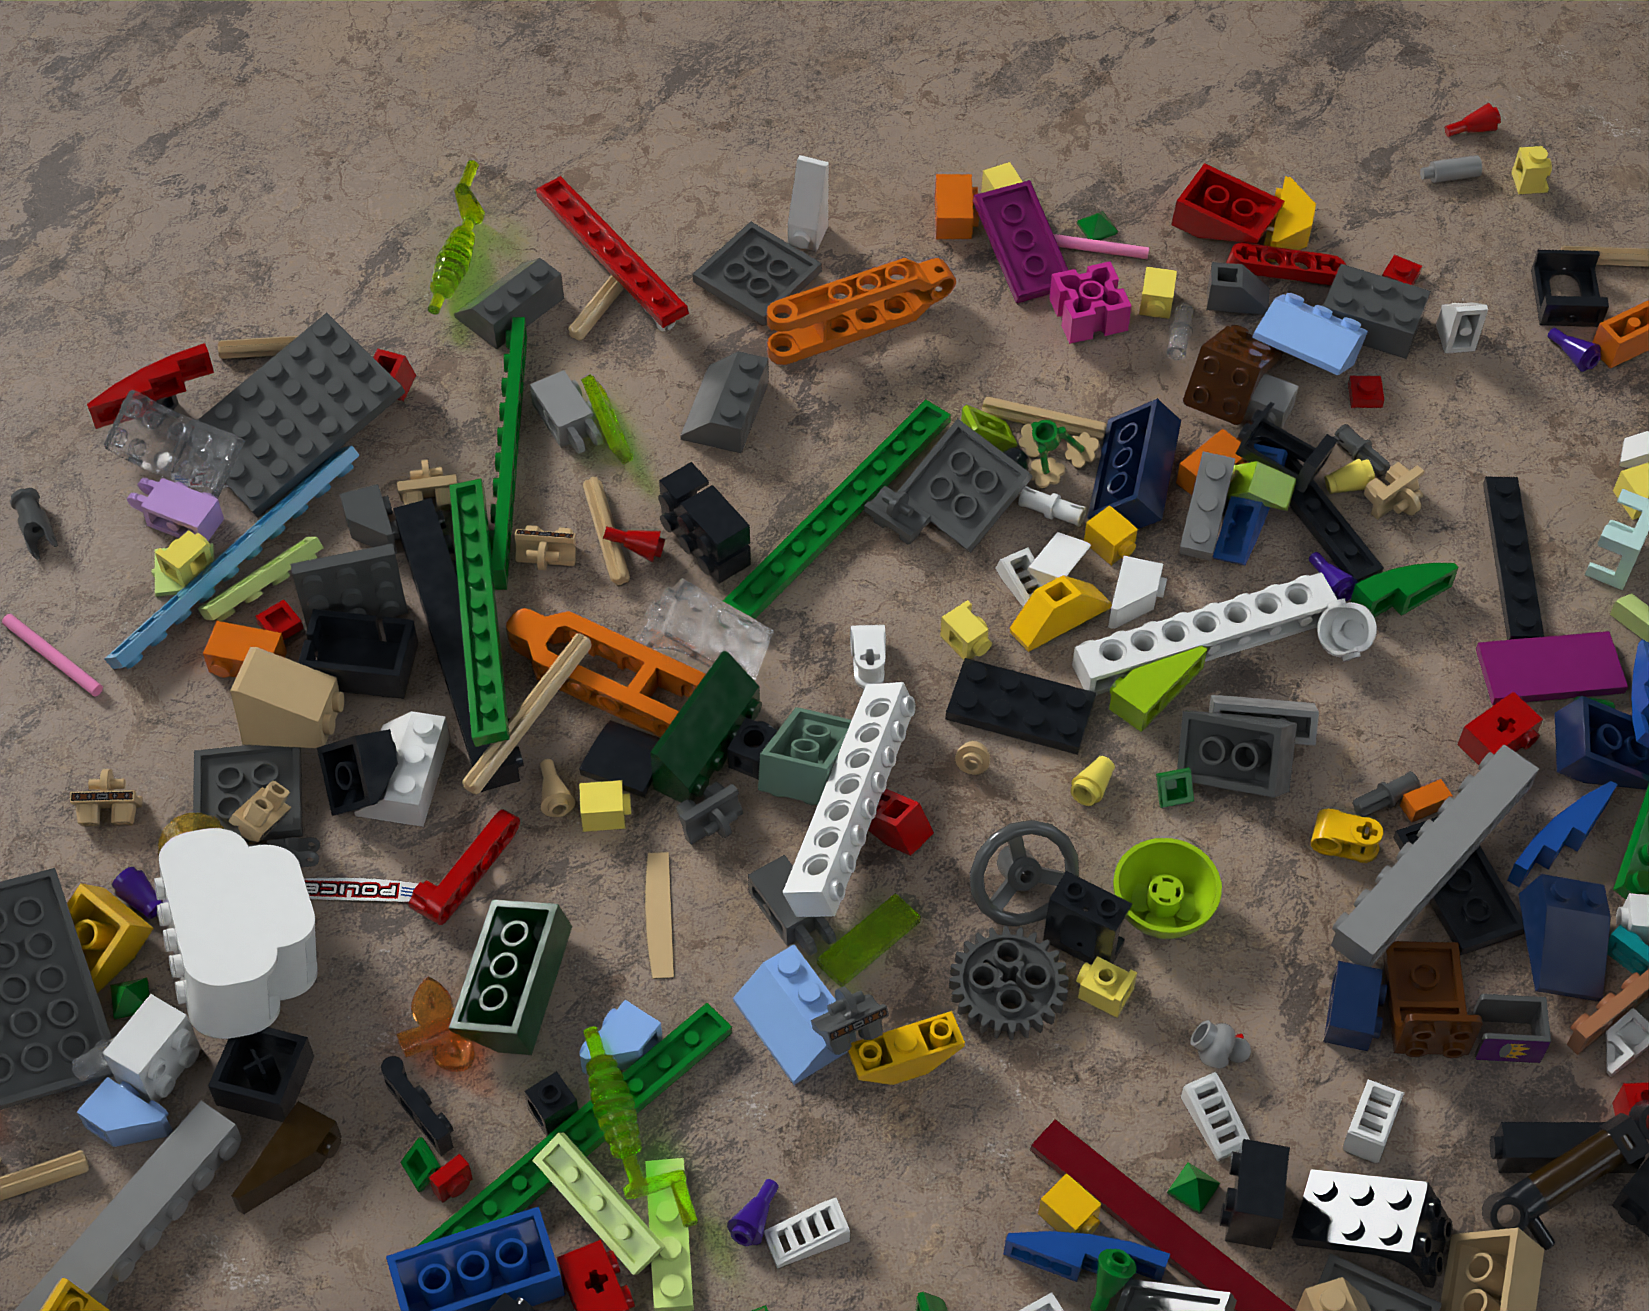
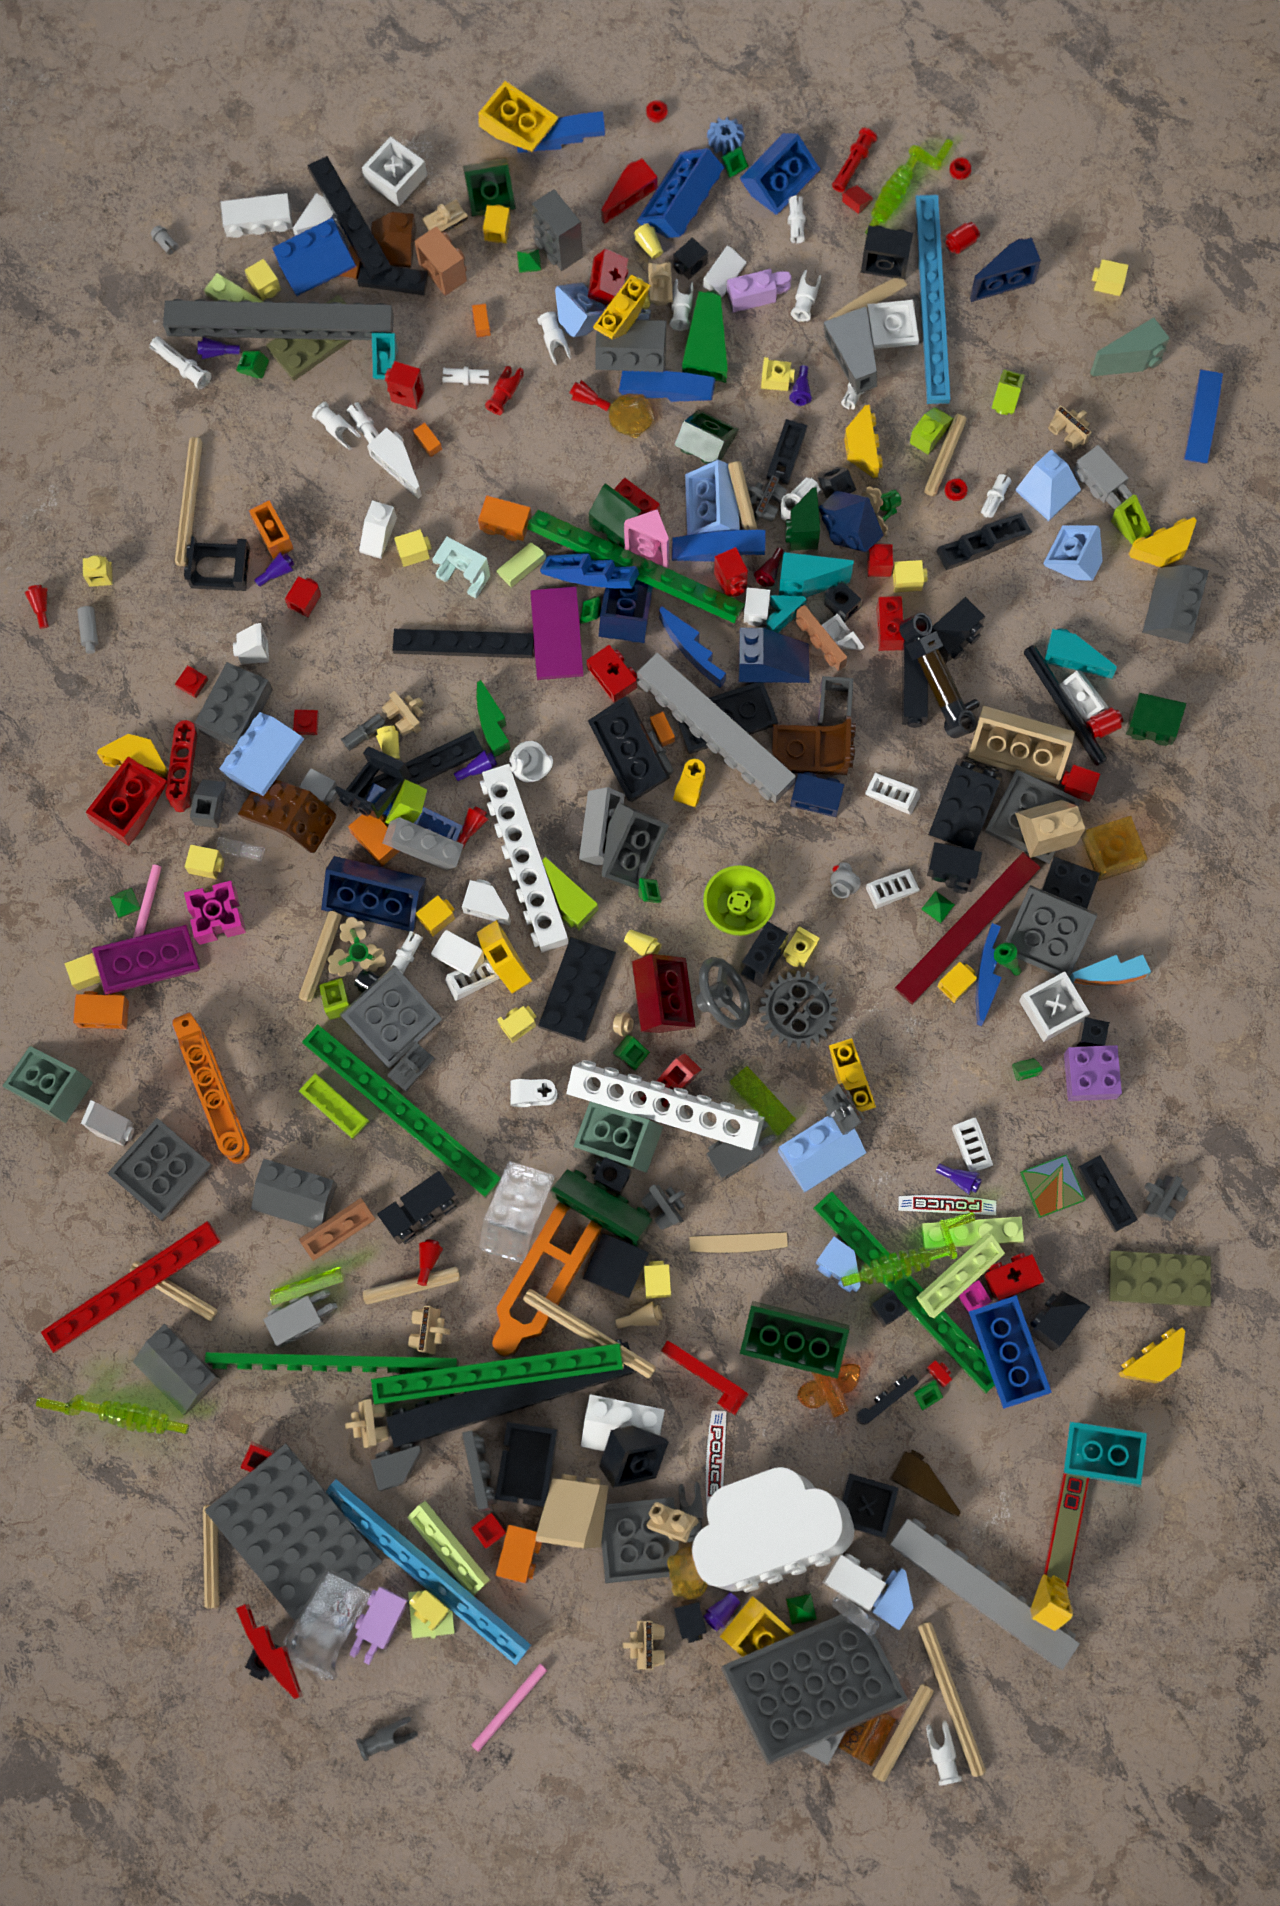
camera: 85 degrees left, 20 degrees up
none -> sand green slope [2,1046,93,1123]
none -> red brick [285,576,322,618]
none -> lime plate [299,1073,370,1140]
none -> nougat plate [299,1198,376,1261]
none -> red cone [456,806,489,849]
none -> black plate [588,696,670,802]
none -> green slope [613,1035,650,1071]
none -> dark red slope [632,954,696,1033]
none -> black brick [674,1602,707,1643]
none -> sticker [898,1195,996,1215]
none -> dark pink plate [958,1280,992,1313]

